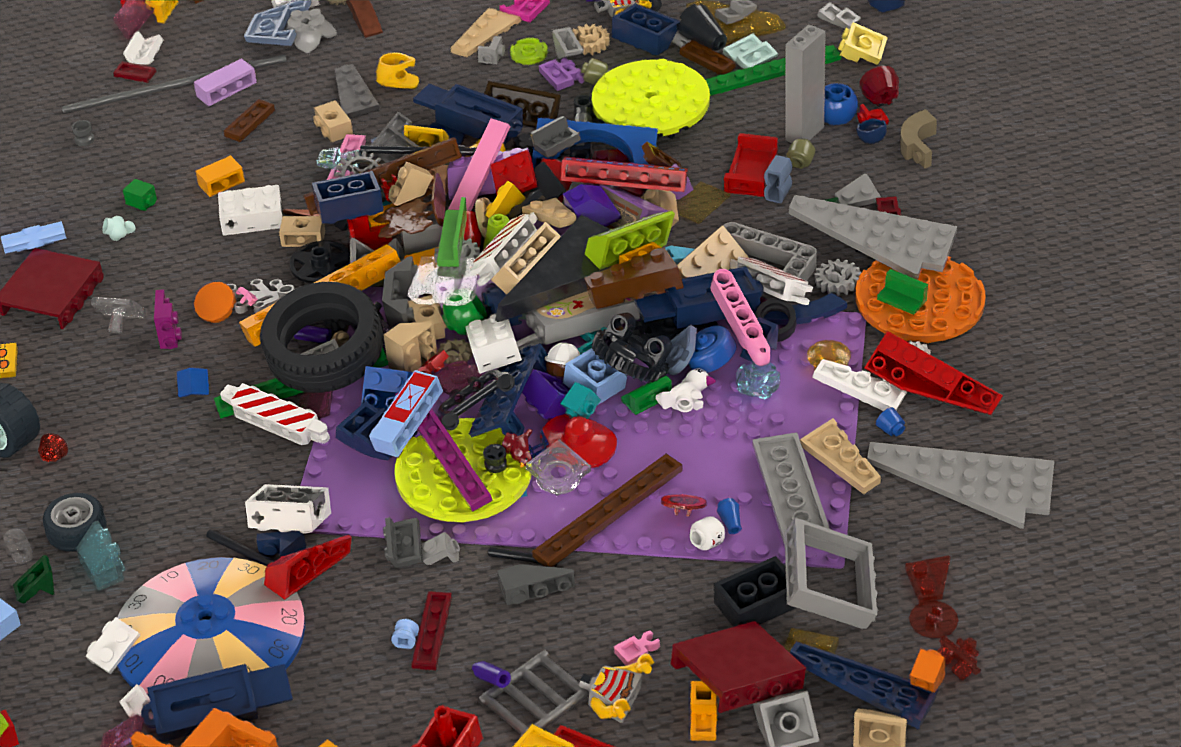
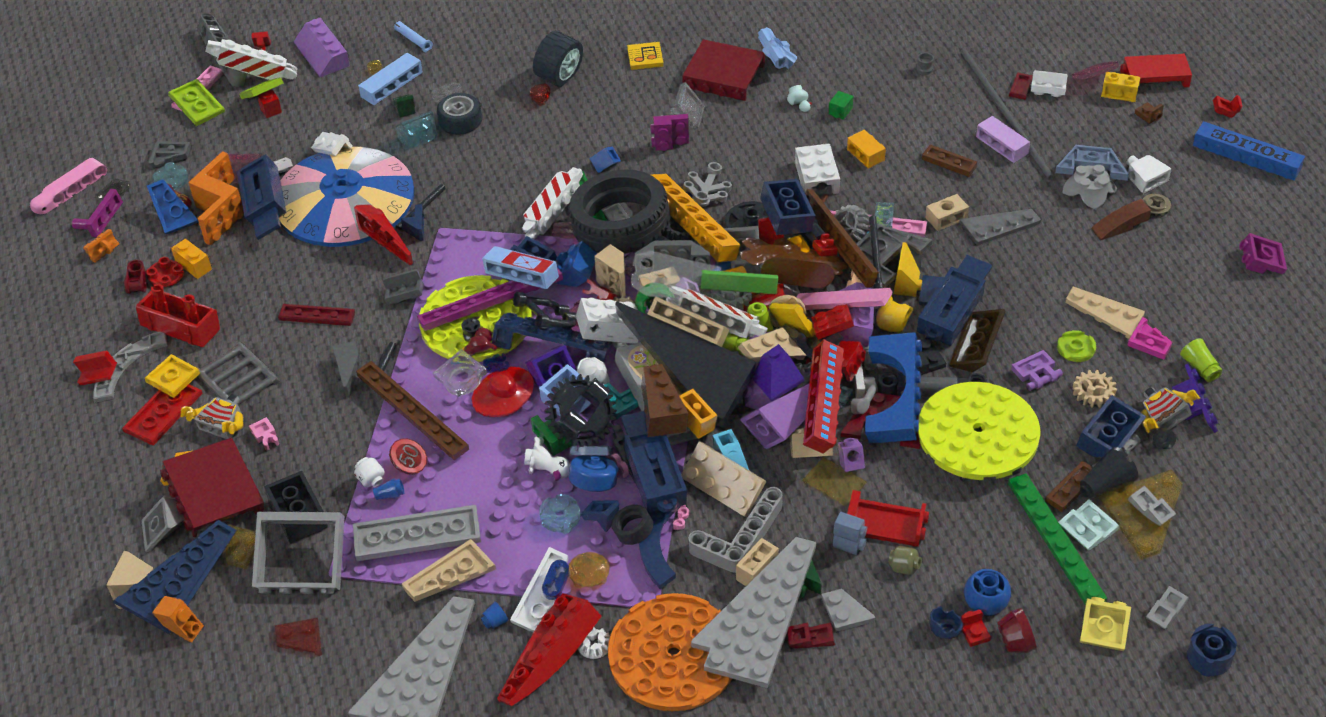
camera: 90 degrees right, 5 degrees up
orange tile [194,282,236,323] -> none
bright pink piece [235,287,258,306] -> none
white piece [245,484,331,533] -> none
yellow helmet [376,53,419,89] -> none
tan slope [388,162,433,206] -> none
light blue wheel [391,619,419,649] -> none
light grey bracket [422,532,460,565] -> none
dark purple cylinder [472,661,511,688] -> none
light grey bracket [477,36,505,64] -> none
dark grey bracket [530,116,581,158] -> none
light grey slope [552,27,584,60] -> none
teal brick [561,382,601,419] -> none
olive head [580,58,610,85] -> none
lime slope [585,211,675,270] -> none
reddish brown plate [641,142,682,168] -> none
bright pink piece [710,269,770,366] -> none
white hinge [730,257,813,305] -> none
light grey brick [785,24,826,143] -> none
light grey gear [815,259,861,296] -> none
green panel [877,269,928,314] -> none
dark tan arch [900,109,937,168] -> none
clear red piece [909,601,958,638] -> none
clear red hips [937,635,981,681] -> none
none -> clear blue beam [542,559,570,600]
none -> tan brick [736,538,779,586]

